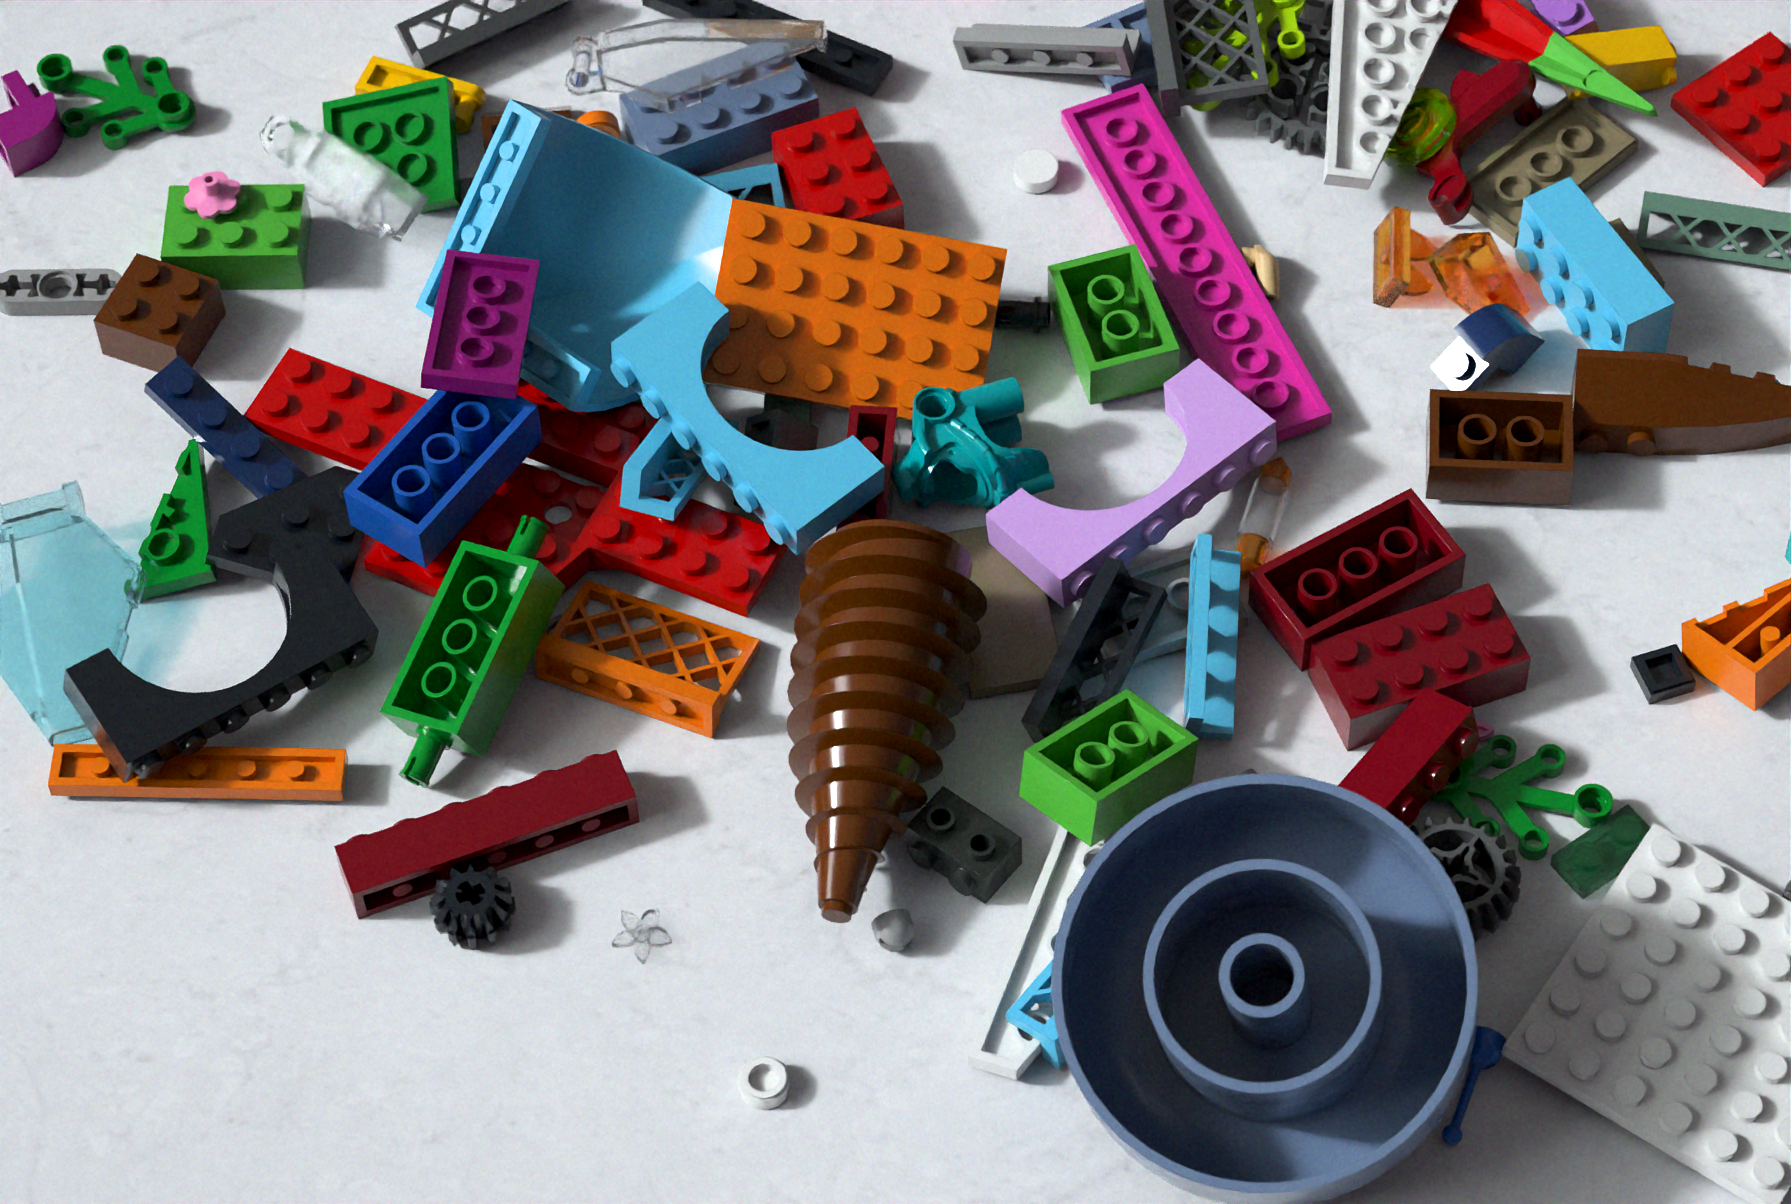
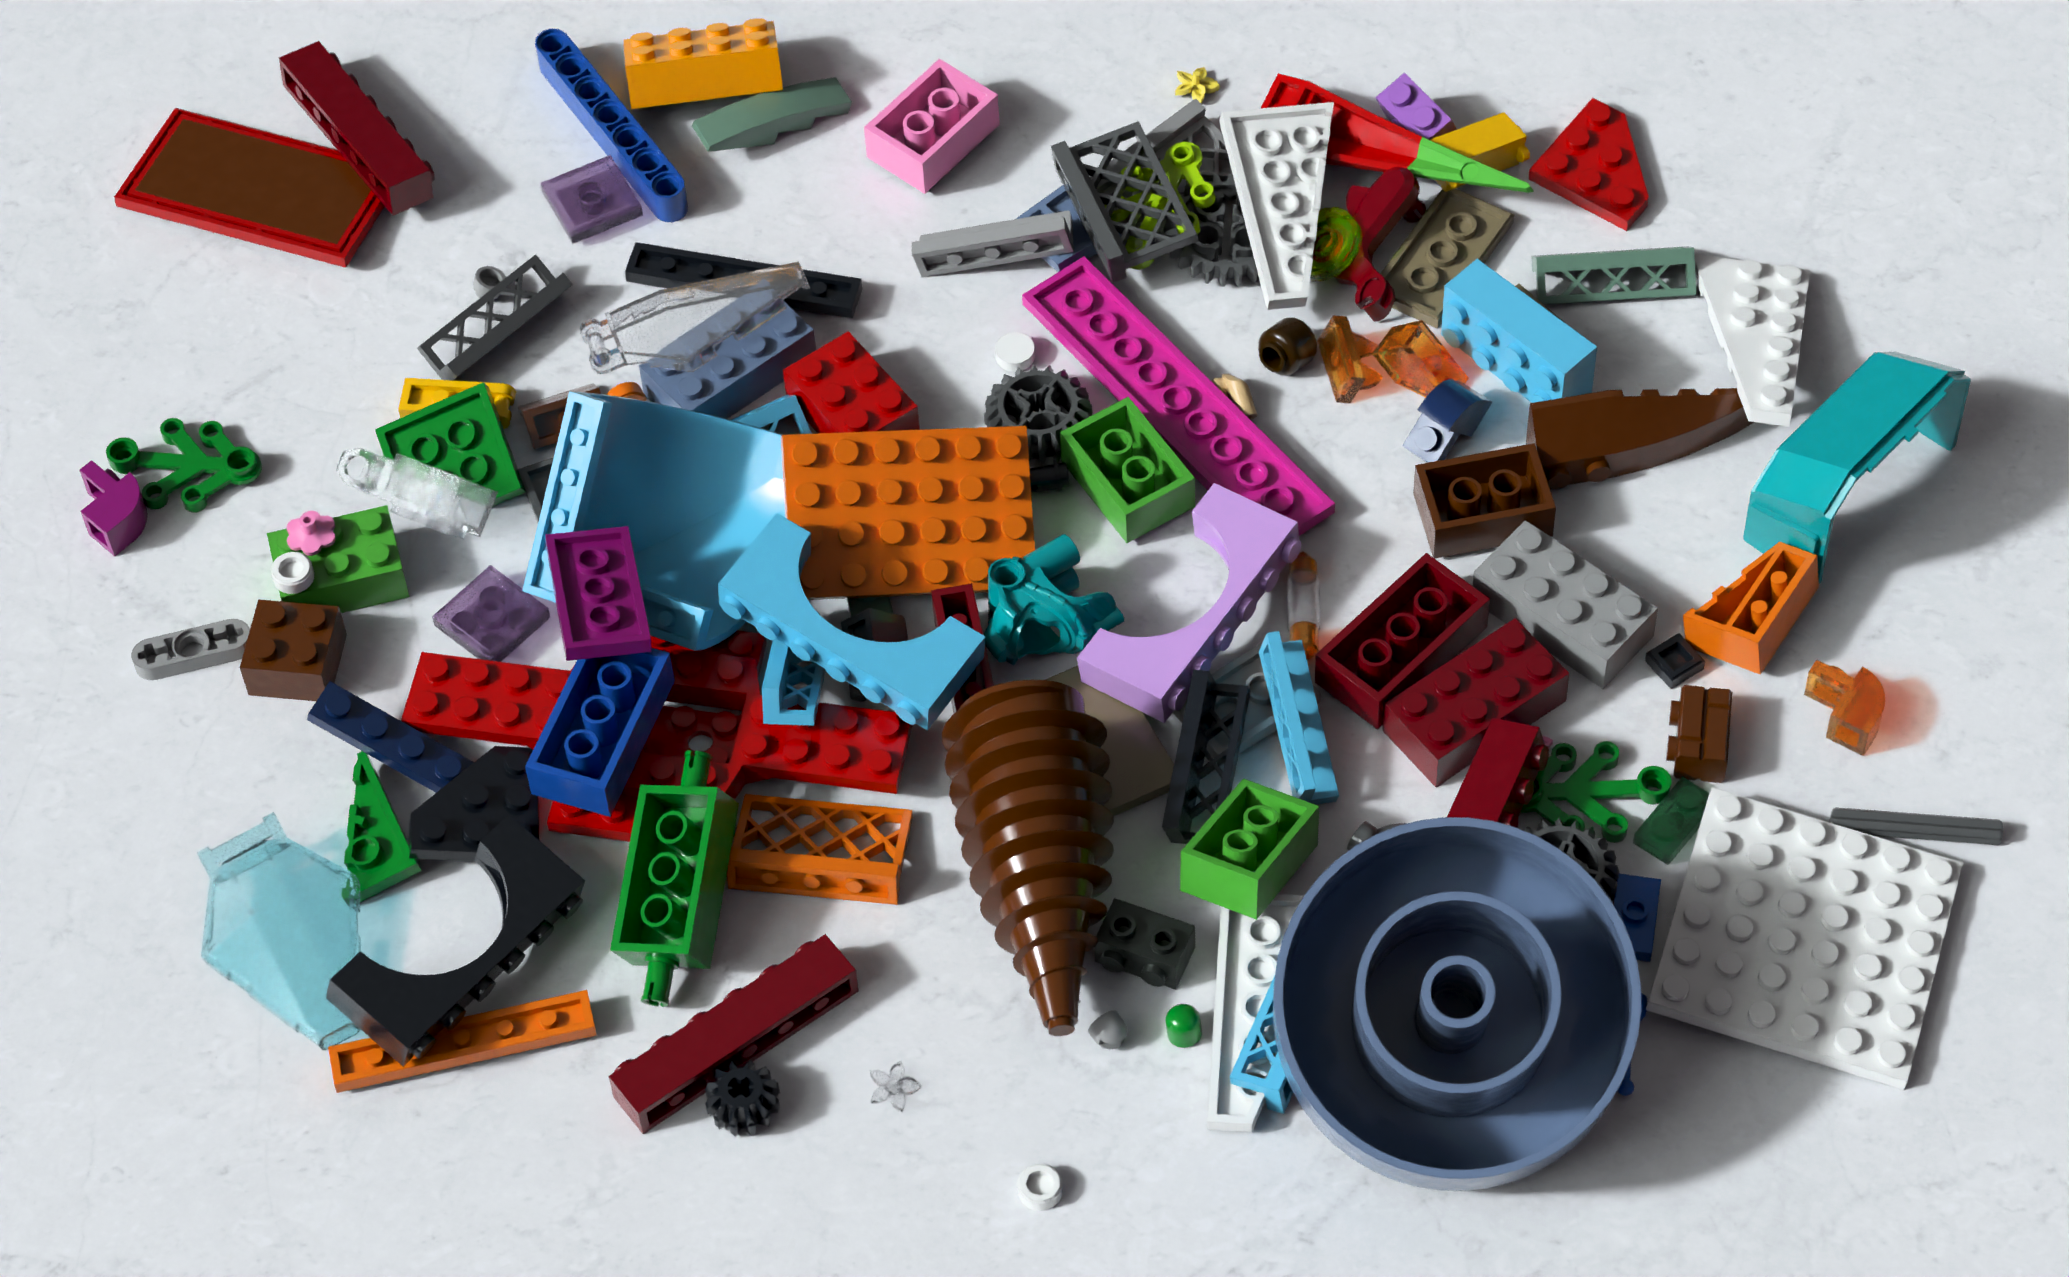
camera: 15 degrees left, 0 degrees up
none -> white tile [271,552,314,594]
none -> clear purple plate [432,565,550,662]
none -> dark grey gear [984,364,1092,465]
none -> green piece [1165,1004,1202,1048]
none -> dark brown head [1258,317,1317,376]
none -> light grey brick [1472,520,1658,689]
none -> blue plate [1614,873,1661,962]
none -> reddish brown brick [1666,685,1733,783]

